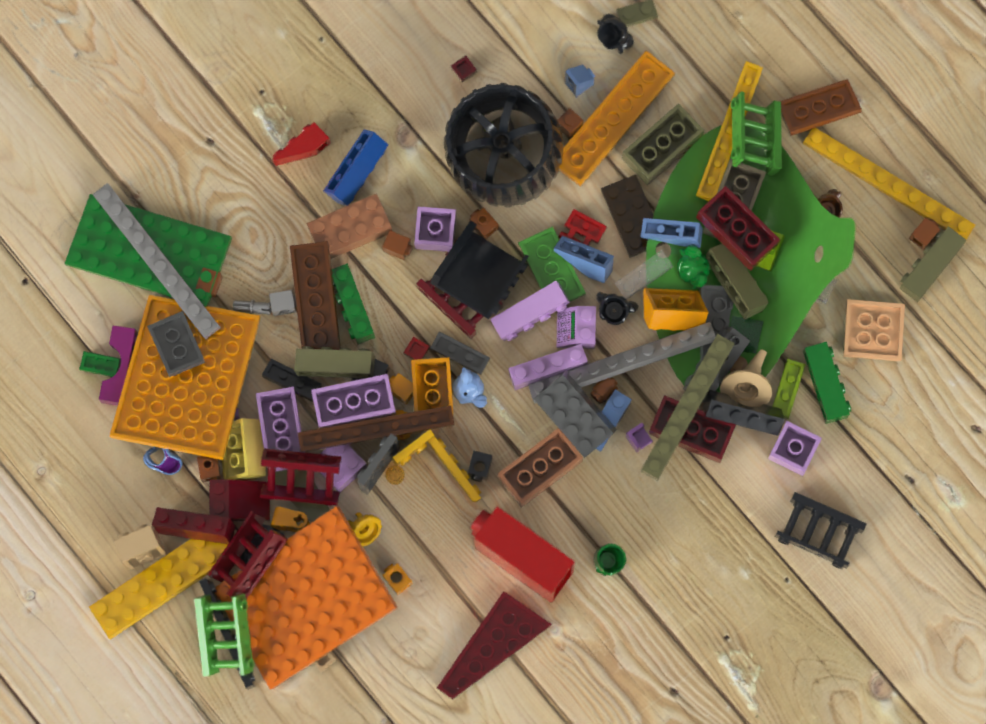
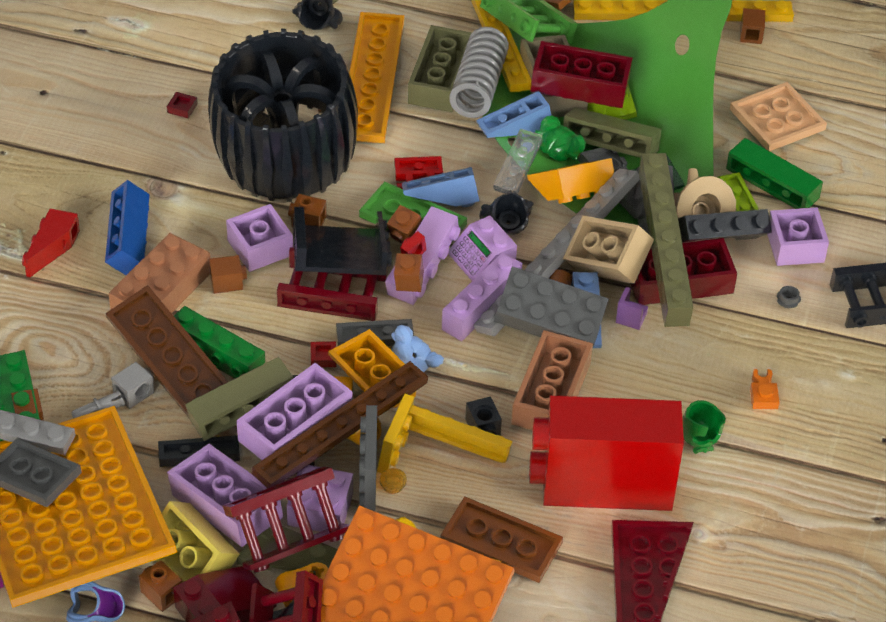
camera: 40 degrees left, 30 degrees down
dark brown plate [601,174,665,258] -> none
olive brick [900,226,966,302] -> none
none -> dark orange brick [387,205,422,243]
none -> dark orange brick [394,253,424,292]
none -> red plate [400,231,427,255]
none -> dark orange plate [440,496,563,583]
none -> light grey piece [450,27,509,118]
none -> tan brick [563,216,654,283]
none -> orange plate [750,369,780,409]
none -> dark grey plate [776,286,801,309]

